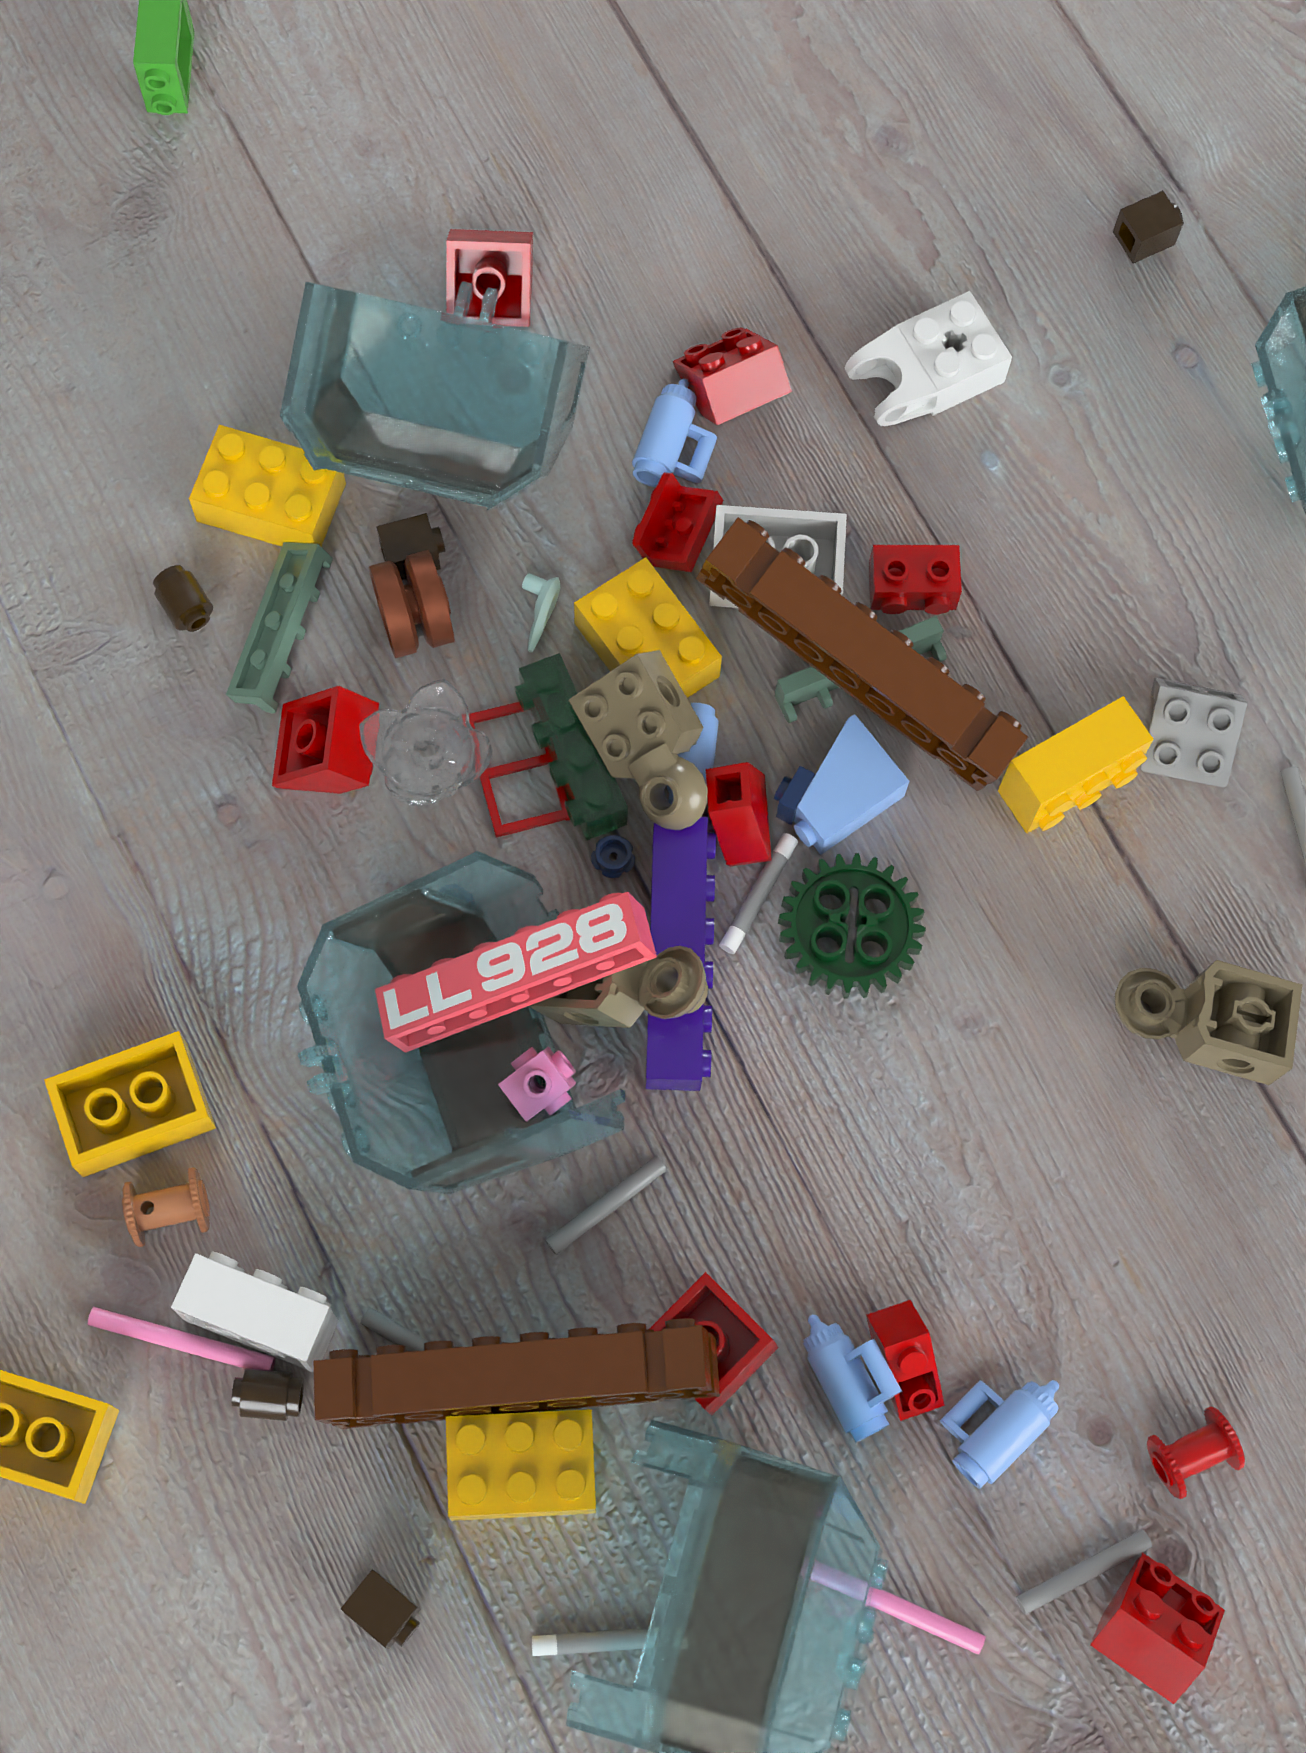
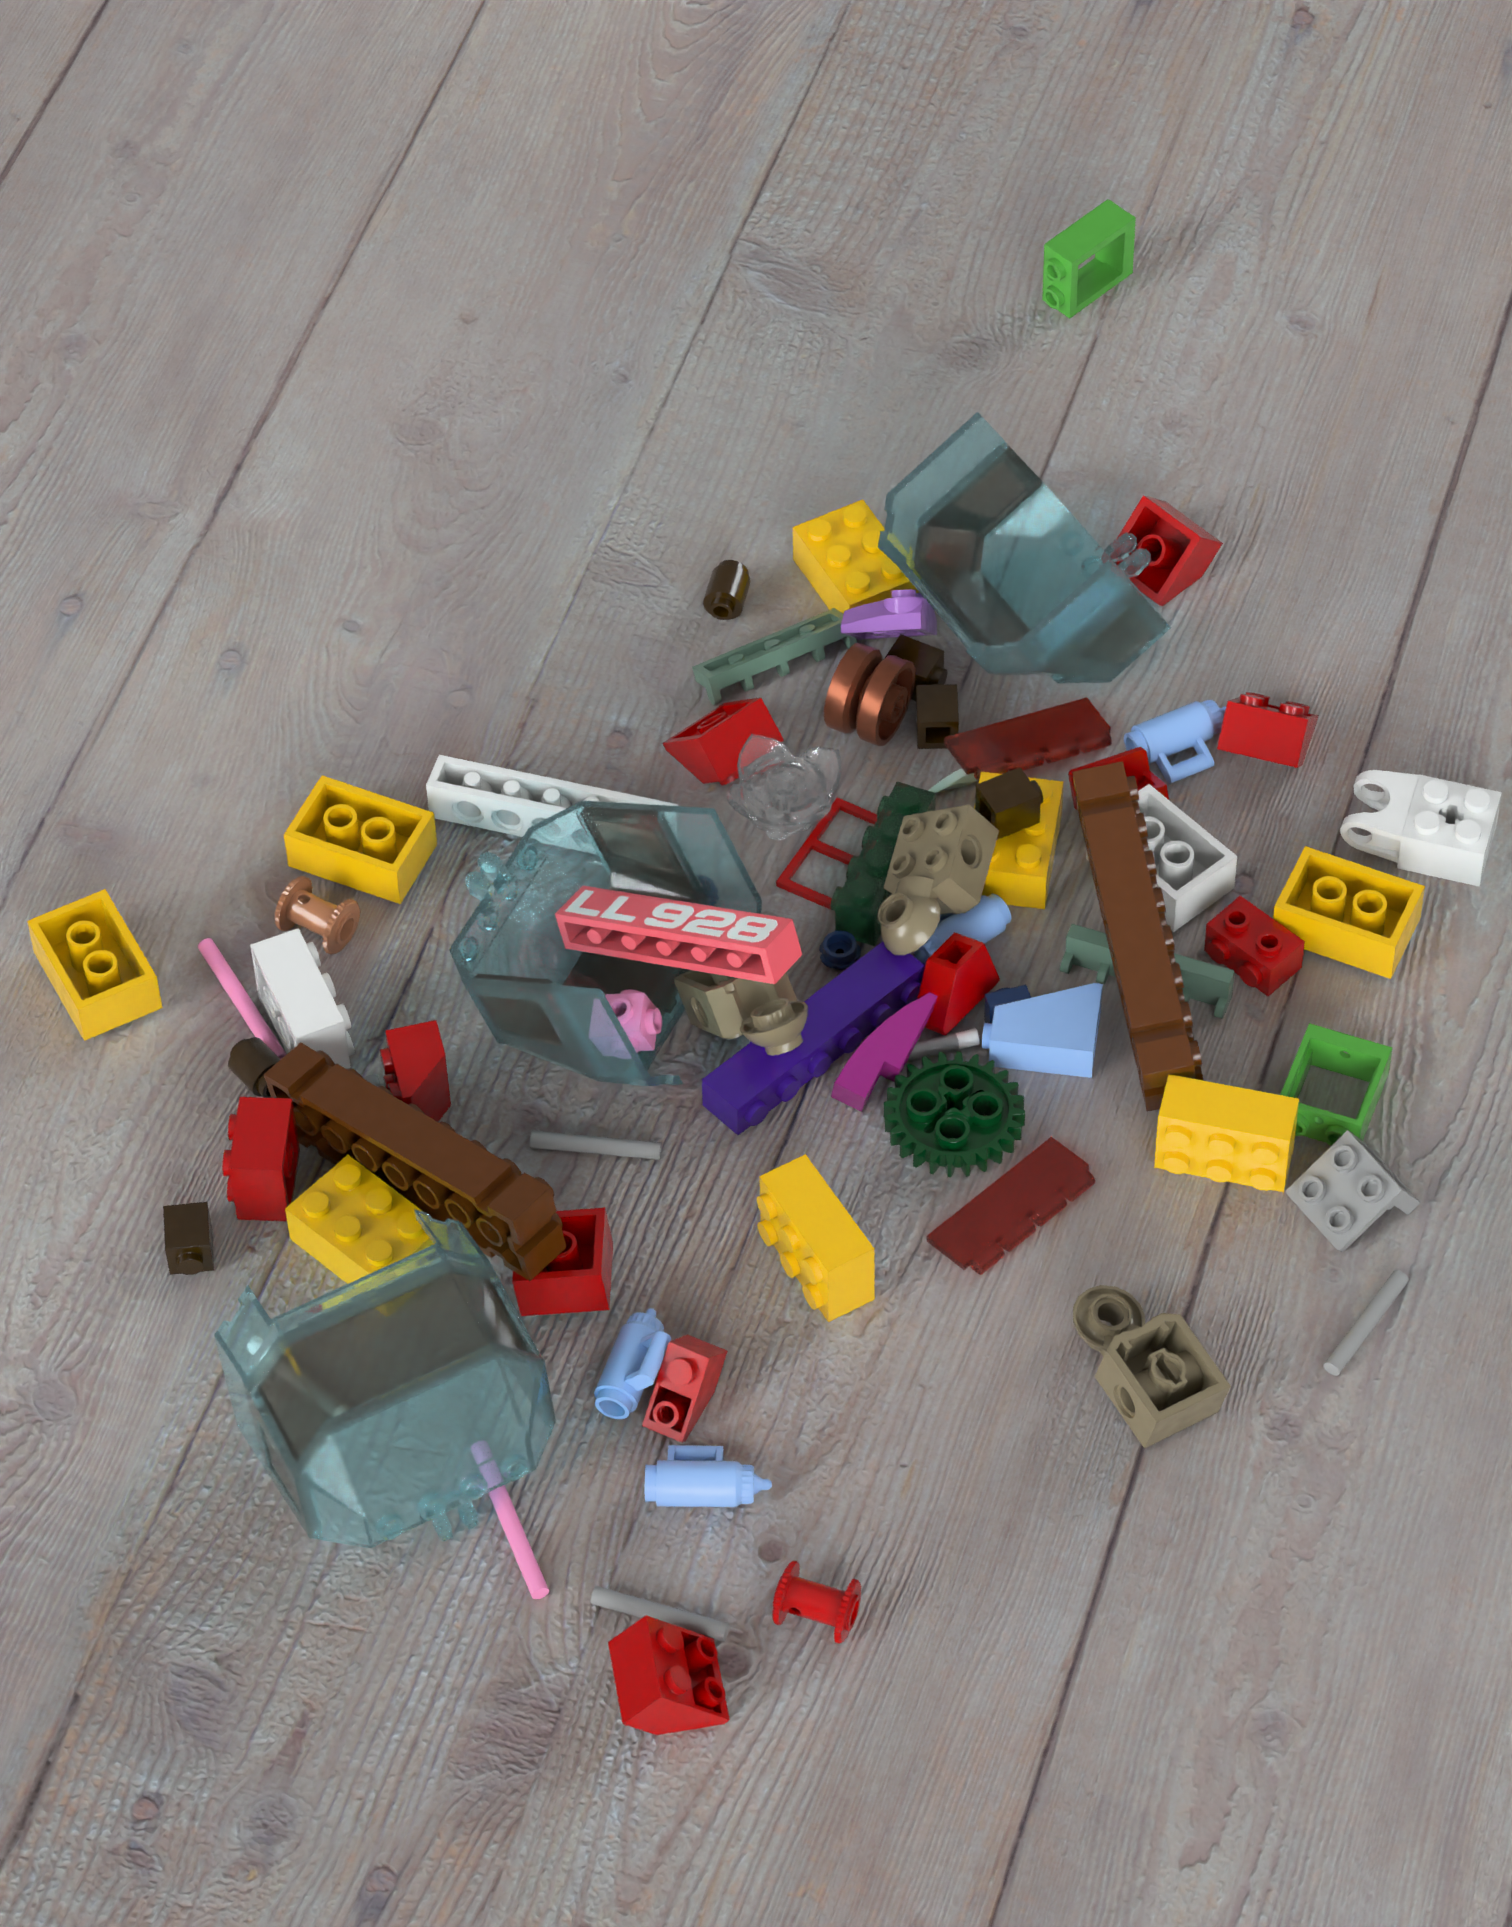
camera: 50 degrees right, 20 degrees down
none -> red brick [222,1097,300,1222]
none -> red slope [380,1020,451,1122]
none -> white brick [426,755,680,867]
none -> yellow brick [756,1154,875,1322]
none -> magenta slope [831,993,938,1112]
none -> medium lavender slope [841,589,937,640]
none -> dark brown brick [916,684,959,749]
none -> clear red windscreen [926,1136,1095,1275]
none -> clear red windscreen [944,697,1112,782]
none -> dark brown brick [975,767,1043,840]
none -> yellow brick [1273,846,1425,979]
none -> bright green window [1280,1023,1393,1146]

